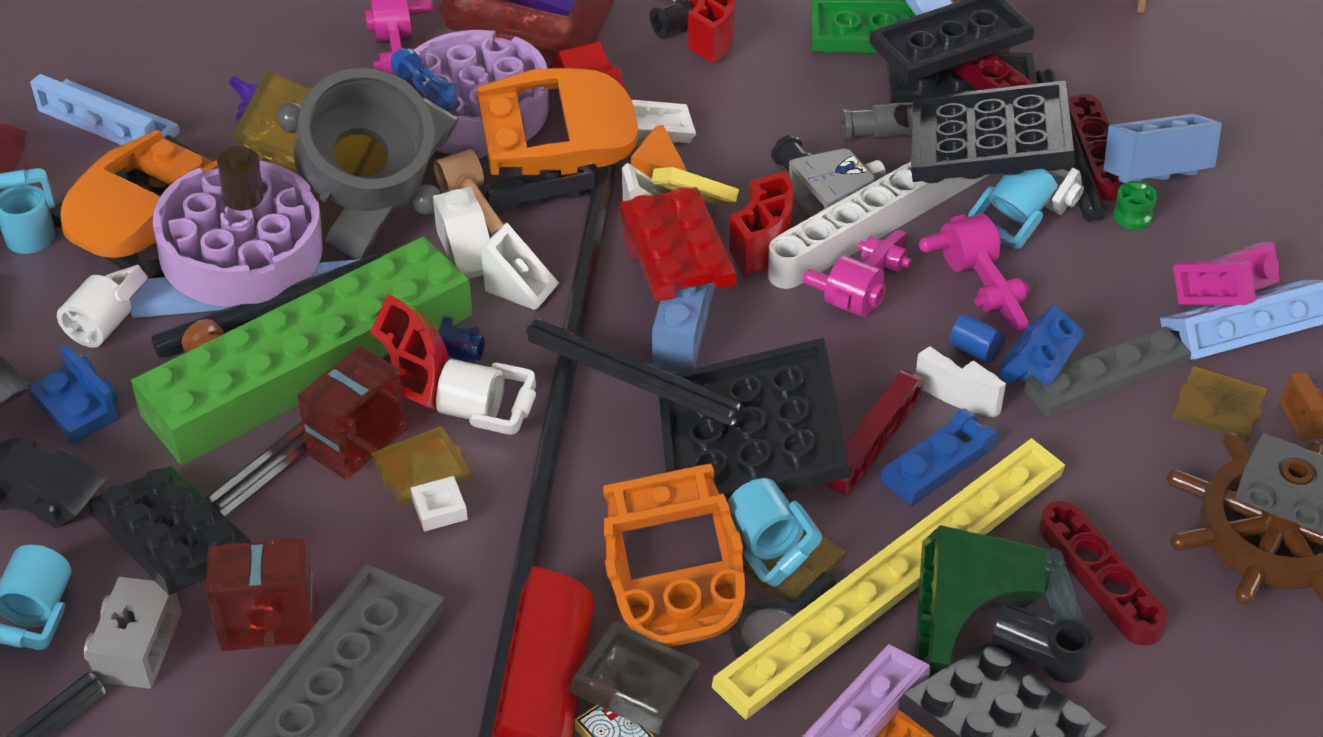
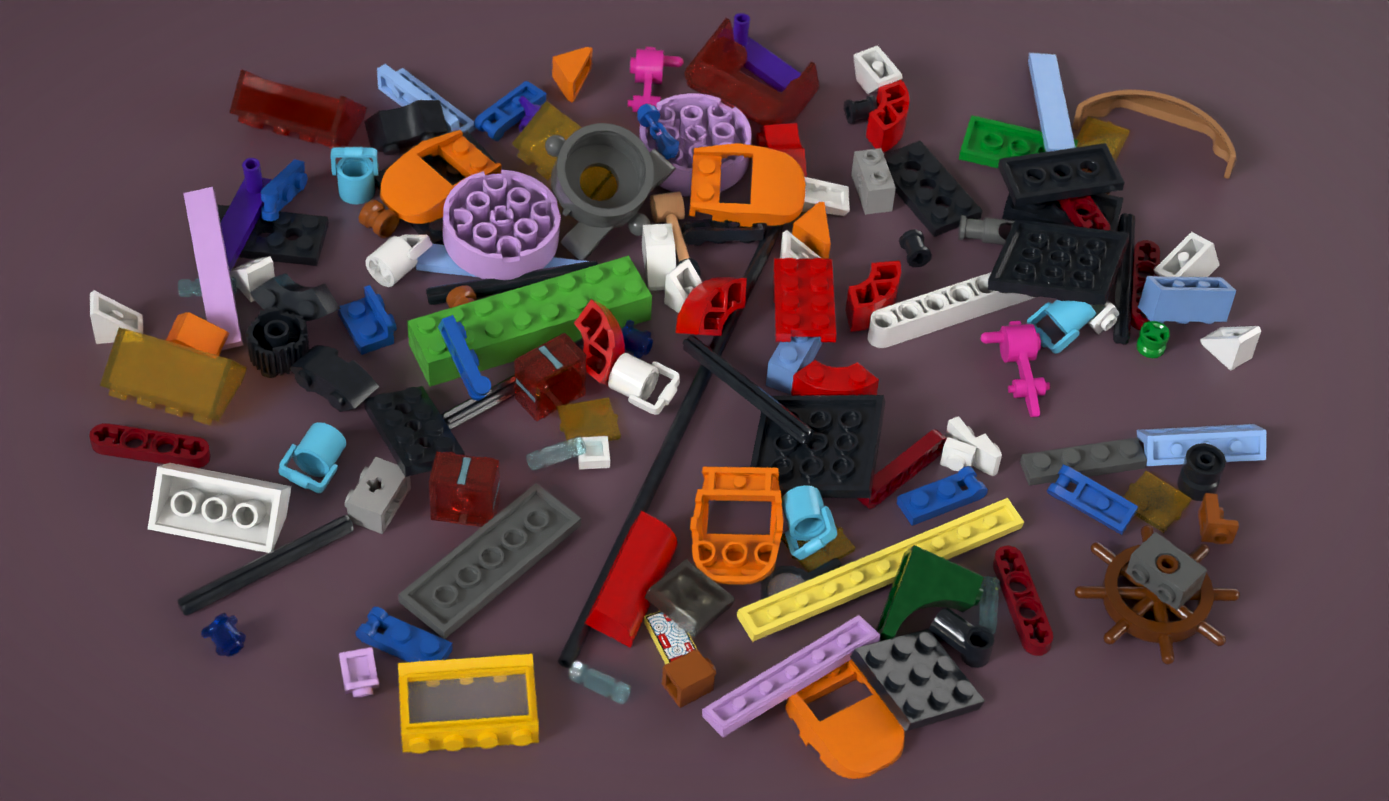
camera: 10 degrees right, 5 degrees up
dark brown brick [217,146,264,211] -> none
light yellow tile [651,167,739,205] -> none
light grey torso [789,149,886,217] -> none
dark pink piece [802,229,912,318] -> none
blue brick [949,314,1006,363] -> none
blue bracket [995,304,1084,388] -> none
dark pink bracket [1173,242,1280,305] -> none
none -> dark orange wheel [359,199,399,238]
none -> black brick [364,100,448,155]
none -> blue plate [438,315,491,401]
none -> blue plate [474,80,547,141]
none -> clear light blue axle [526,436,586,471]
none -> orange slope [552,47,592,102]
none -> red brick [675,277,747,336]
none -> red brick [791,360,879,396]
none -> light grey brick [851,148,896,215]
none -> black plate [884,140,982,237]
none -> white plate [940,437,977,471]
none -> blue plate [1047,465,1138,535]
none -> white slope [1154,232,1219,277]
none -> black wheel [1177,443,1226,501]
none -> white slope [1200,326,1261,371]

